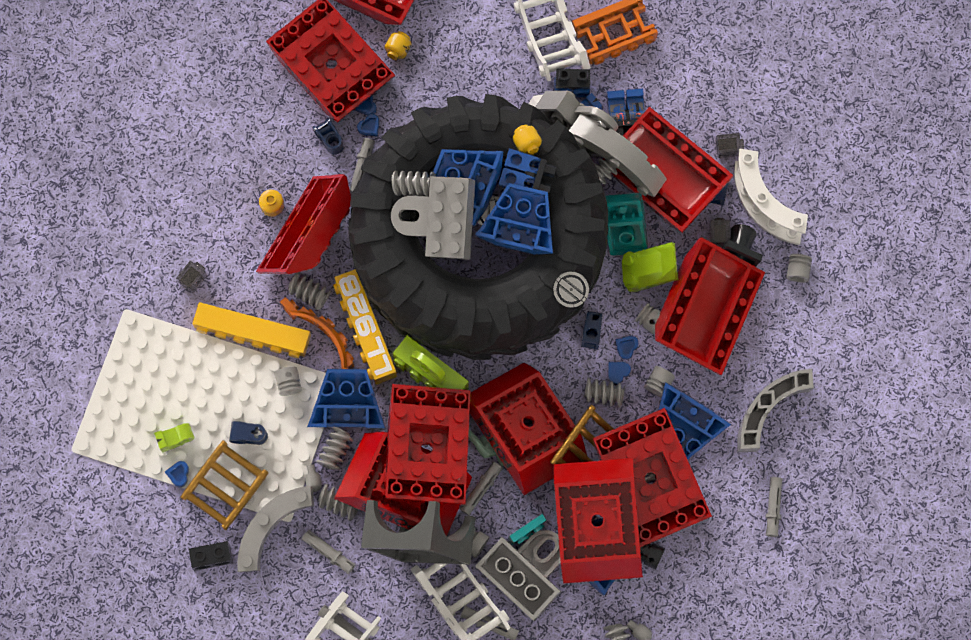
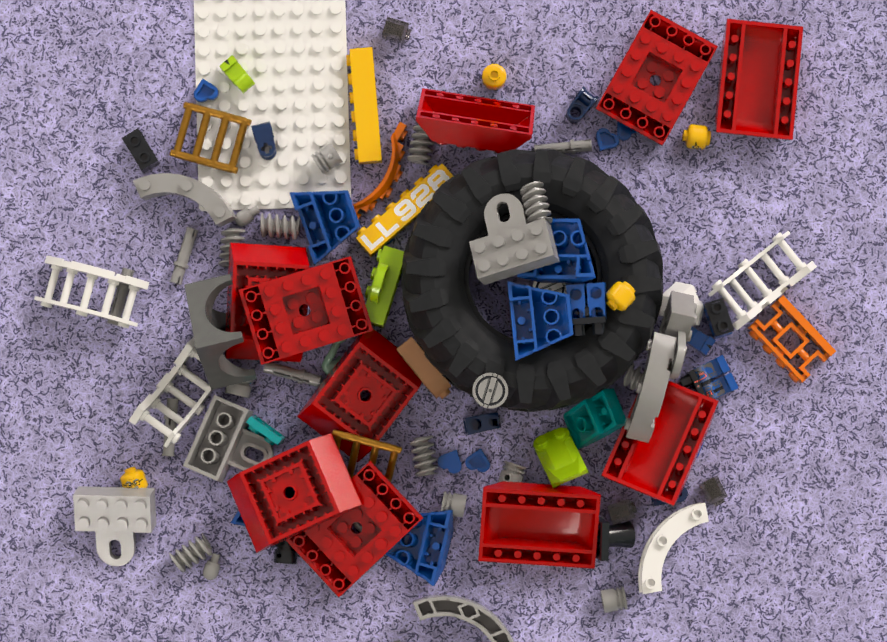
camera: 70 degrees right, 10 degrees up
none -> medium nougat window [397,337,452,399]

